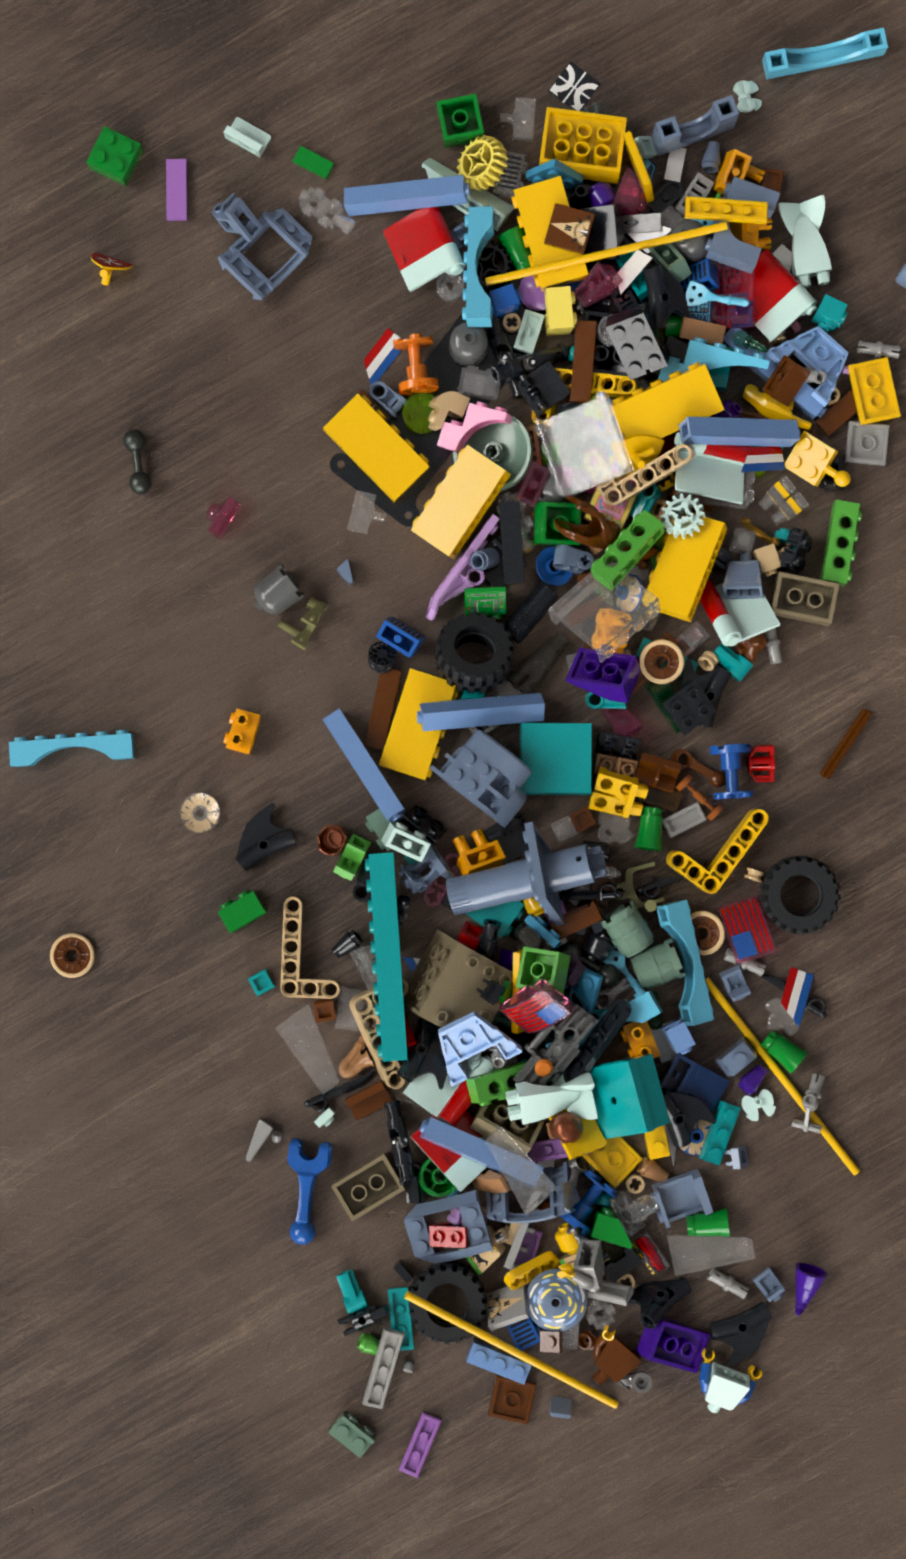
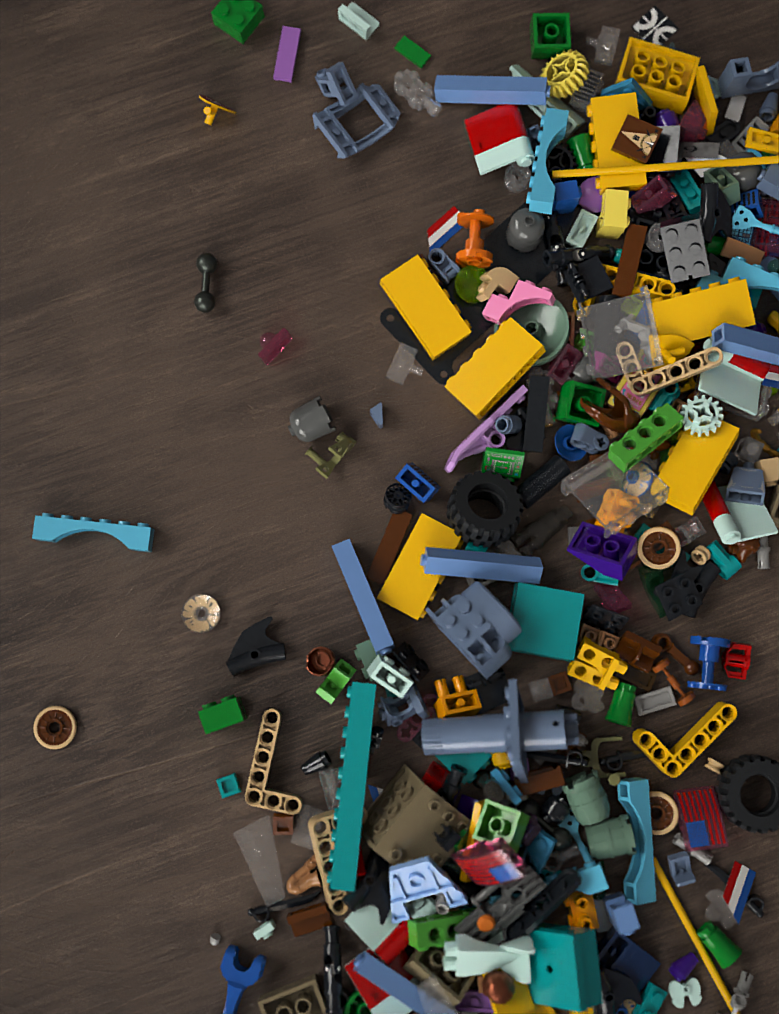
camera: 10 degrees right, 5 degrees down
light orange brick [223,708,262,755] -> none
light grey slope [246,1117,274,1162] -> none
black piece [352,861,371,902] -> none
clear brick [458,365,501,402] -> none
tan bush [503,313,521,333] -> none
white sticker [616,250,652,294] -> none
sand blue torso [714,1036,757,1076] -> none

